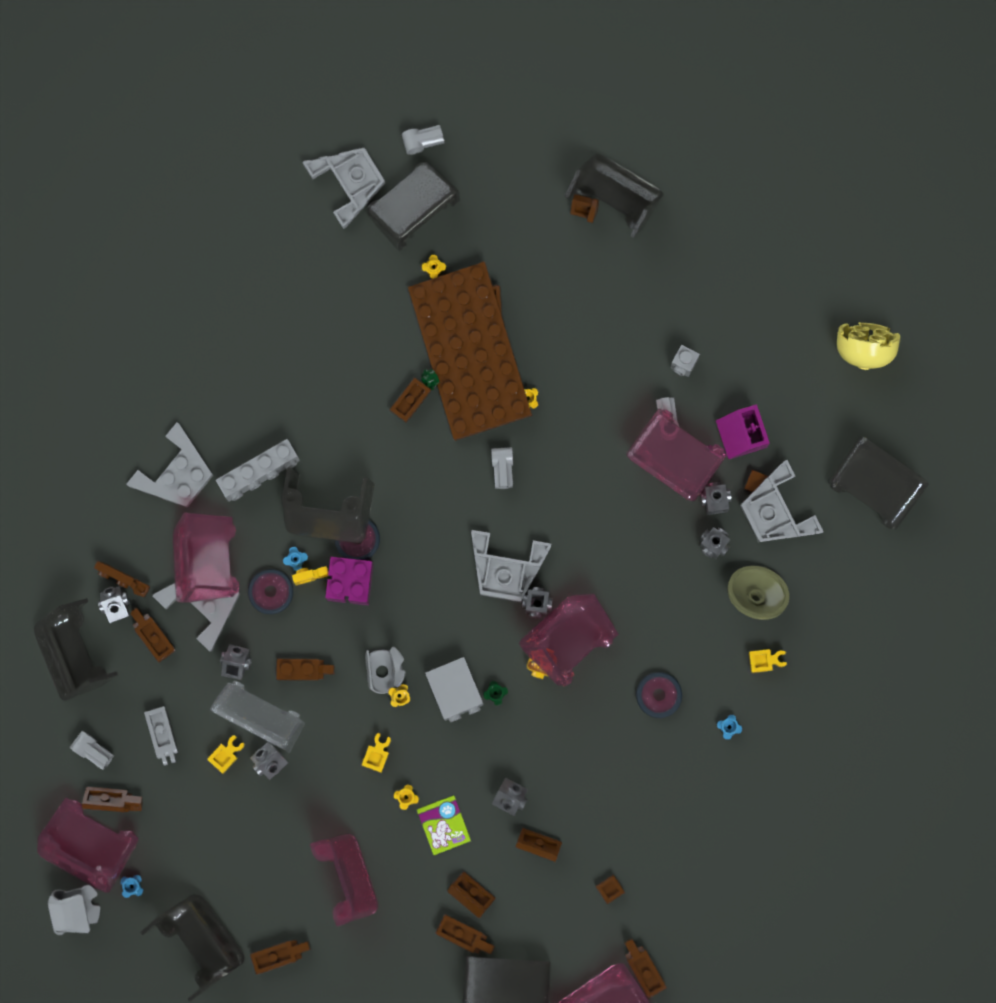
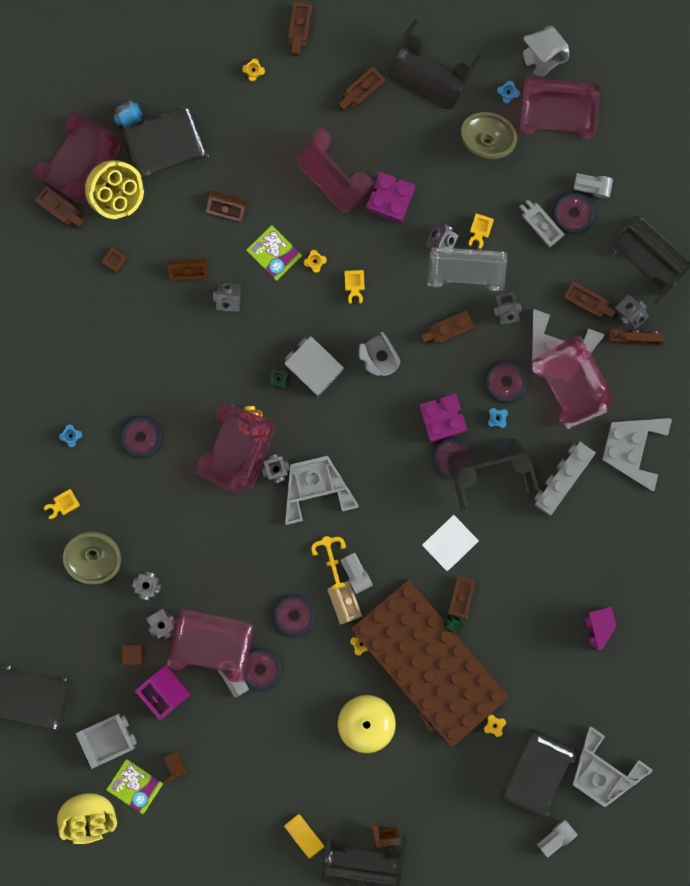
camera: 155 degrees right, 5 degrees up
reddish brown hinge [82,787,143,812] -> none
yellow plate [292,566,329,586] -> none
yellow plate [388,684,410,707] -> none
reddish brown hinge [435,914,495,954] -> none
light grey brick [671,345,700,377] -> none
light grey wing [740,460,824,542] -> none
none -> light grey panel [76,713,137,769]
none -> light yellow cylinder [85,160,144,219]
none -> sticker [106,759,163,814]
none -> reddish brown tile [164,751,187,783]
none -> clear pink wheel [239,648,282,691]
none -> clear pink wheel [273,595,315,637]
none -> yellow slope [284,814,325,859]
none -> yellow piece [312,536,346,590]
none -> tan slope [328,581,363,624]
none -> light yellow cylinder [338,695,396,753]
none -> magenta piece [366,172,416,224]
none -> white sticker [422,515,479,571]
none -> olive dish [461,112,517,159]
none -> clear pink wheel [553,192,595,234]
none -> magenta slope [583,607,616,651]

